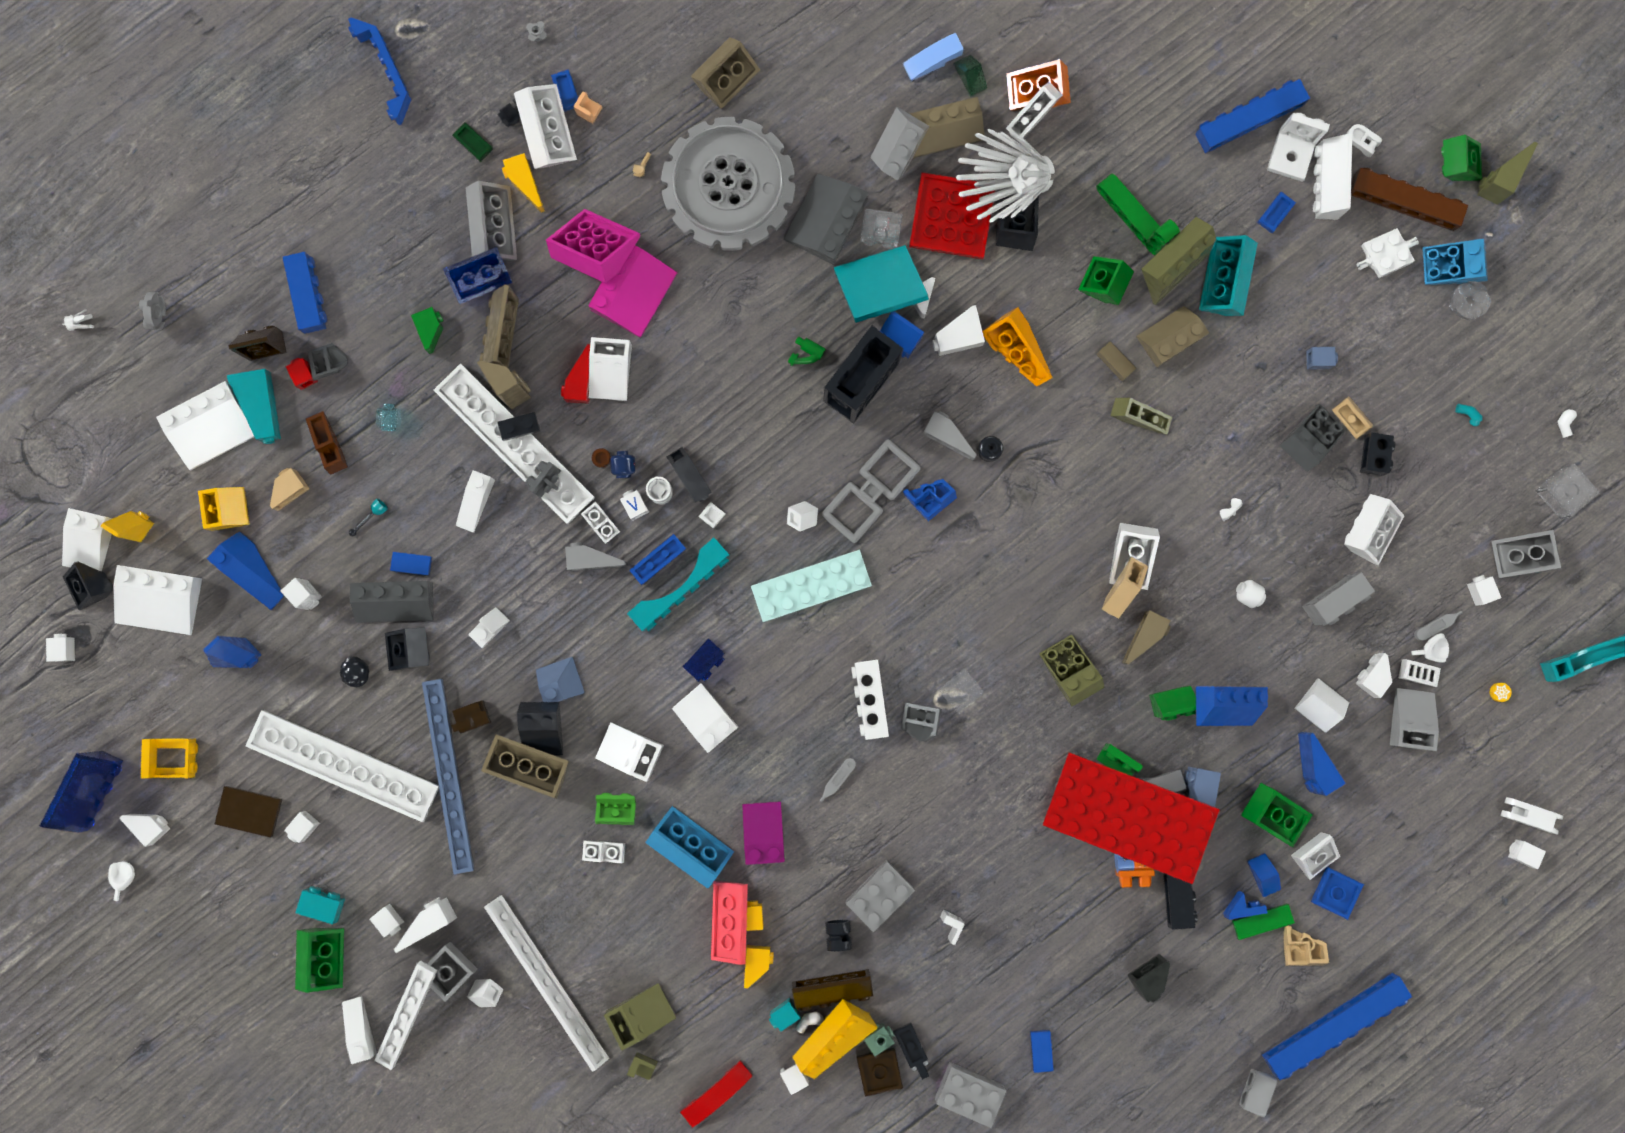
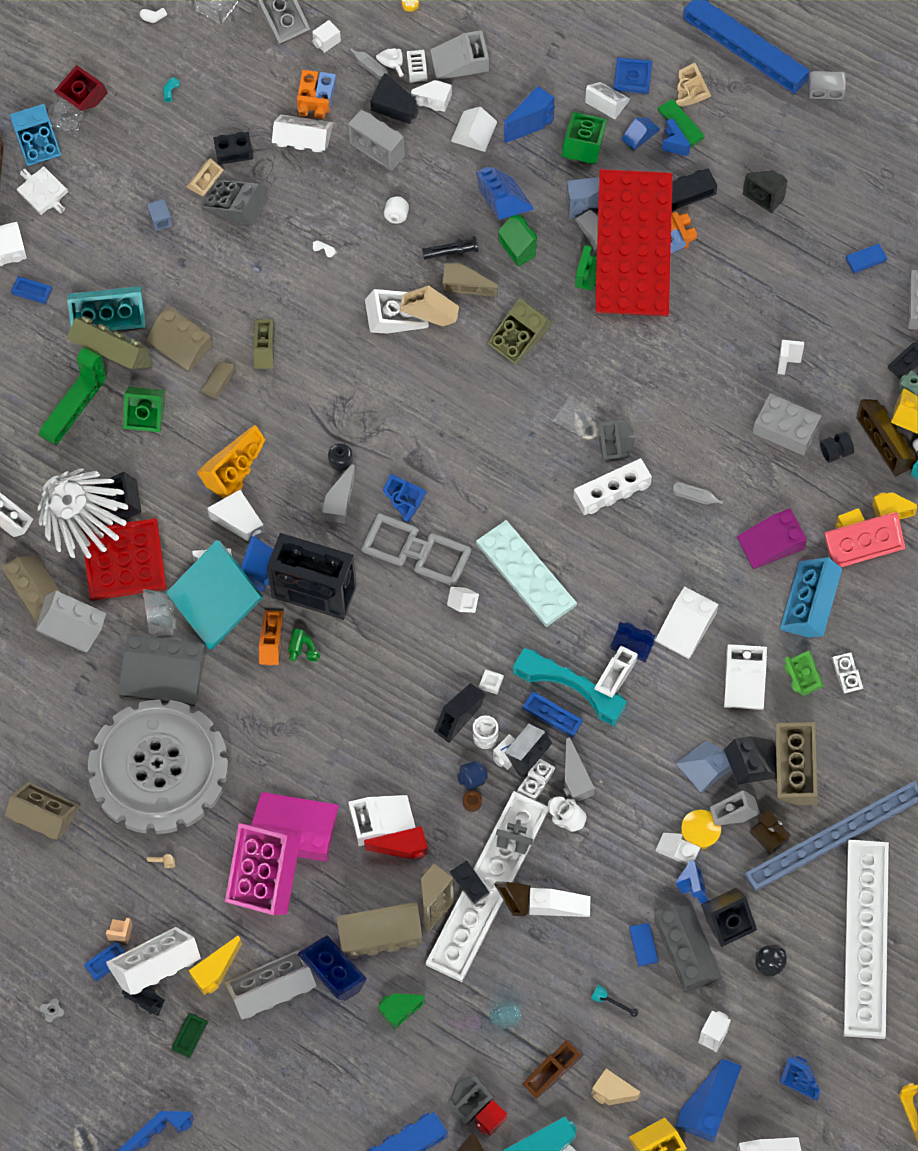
camera: 105 degrees left, 20 degrees down
none -> dark red slope [54,65,108,111]
none -> orange slope [259,610,283,665]
none -> orange hips [297,70,337,119]
none -> black slope [370,73,419,124]
none -> black pin [422,236,478,260]
none -> dark brown slope [494,881,531,916]
none -> slope [504,724,552,777]
none -> white head [548,796,587,832]
none -> white slope [595,646,638,698]
none -> blue slope [676,859,708,904]
none -> yellow dish [681,810,721,849]
none -> light grey slope [710,790,760,825]

